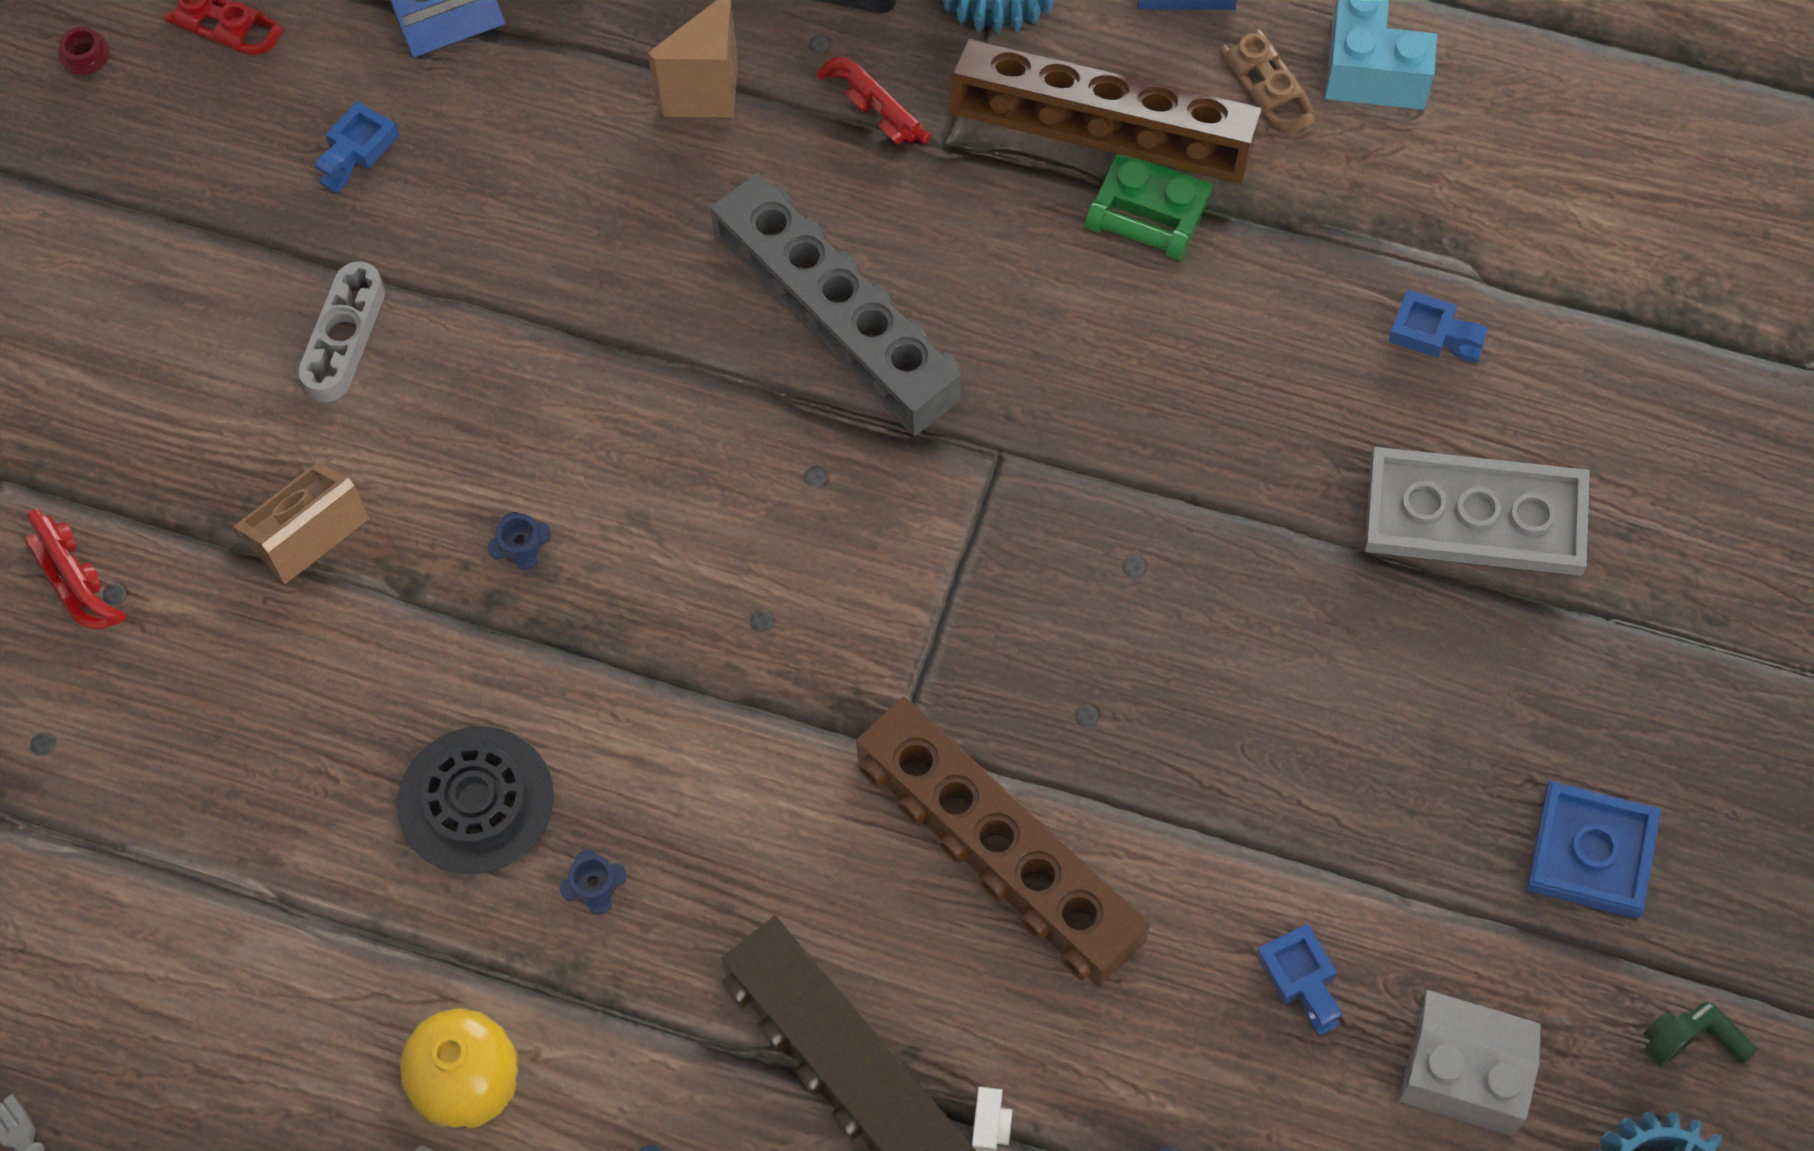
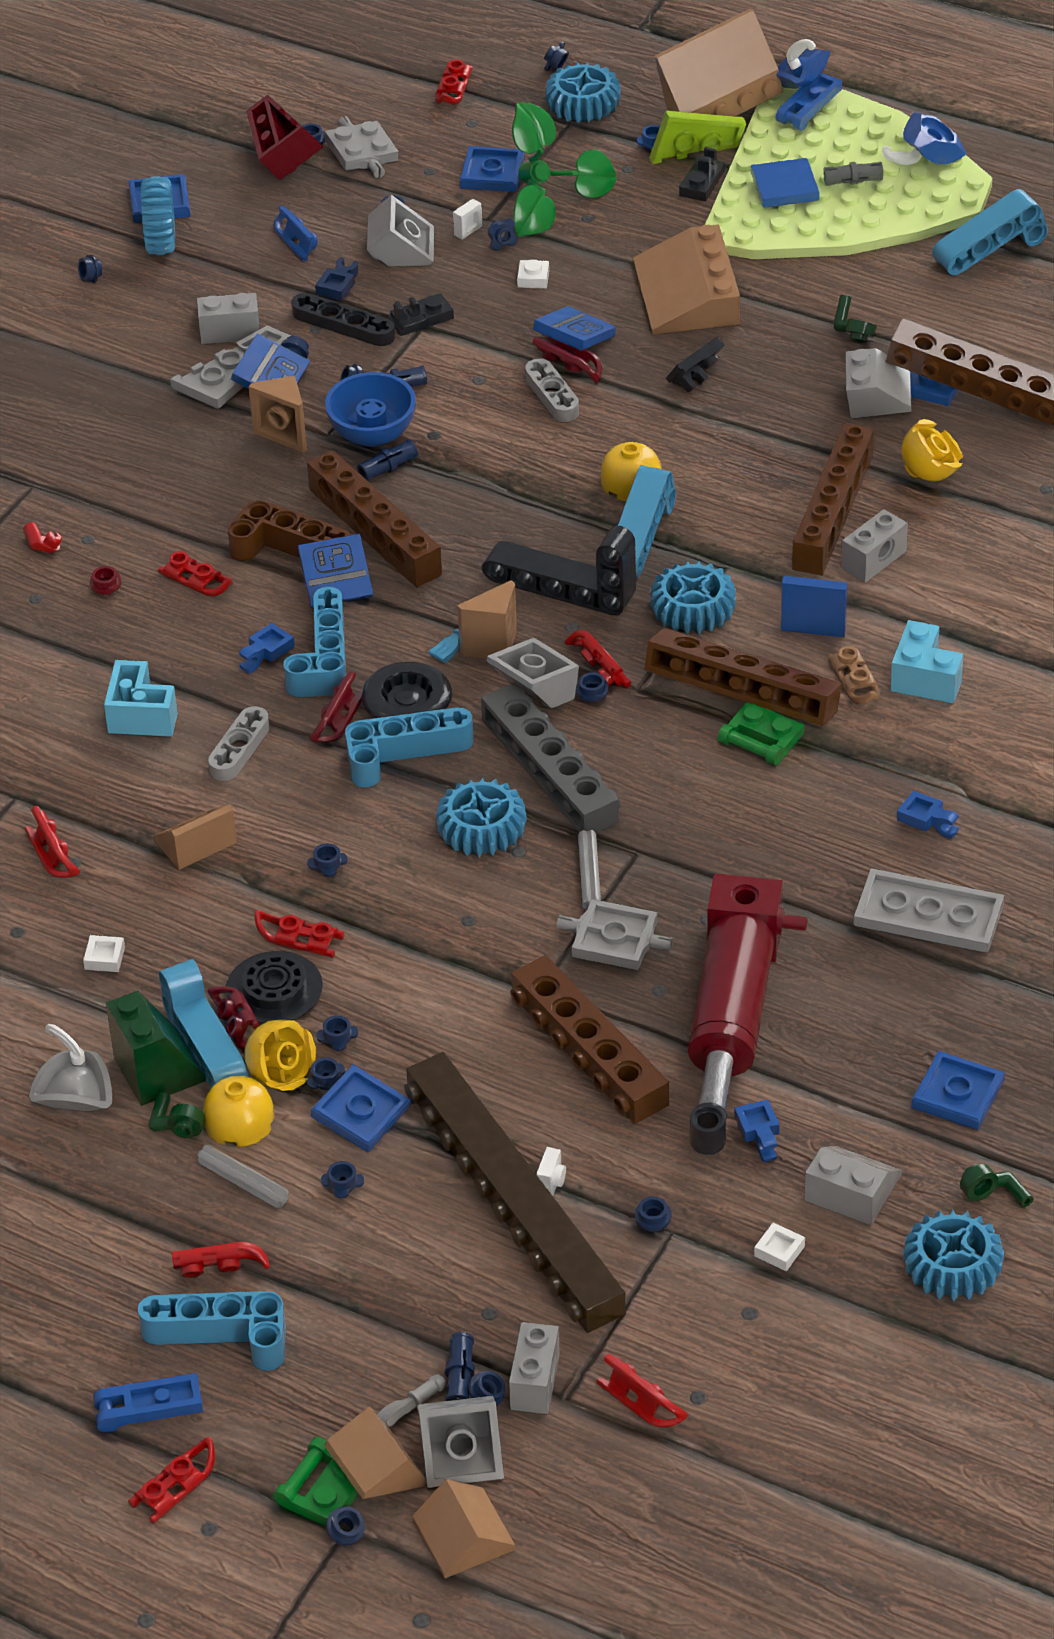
camera: 10 degrees right, 20 degrees down
none -> light grey hat [29,1024,112,1111]
none -> white plate [83,935,125,972]
none -> medium azure brick [104,660,178,737]
none -> dark green slope [106,990,206,1106]
none -> dark green plate [148,1092,205,1138]
none -> dark azure beam [159,959,249,1088]
none -> dark red piece [207,987,260,1053]
none -> yellow cylinder [245,1020,316,1091]
none -> red piece [254,910,345,958]
none -> dark azure beam [283,586,346,697]
none -> dark blue plate [307,1058,345,1090]
none -> dark red piece [309,671,362,743]
none -> blue tile [310,1064,411,1153]
none -> dark azure beam [345,708,474,787]
none -> black wheel [361,662,452,718]
none -> dark azure piece [428,628,460,663]
none -> dark azure gear [436,777,527,858]
none -> light grey slope [487,638,579,708]
none -> light grey plate [557,899,673,970]
none -> dark blue plate [576,672,609,702]
none -> light grey axle [578,830,601,911]
none -> dark red piece [688,873,808,1155]

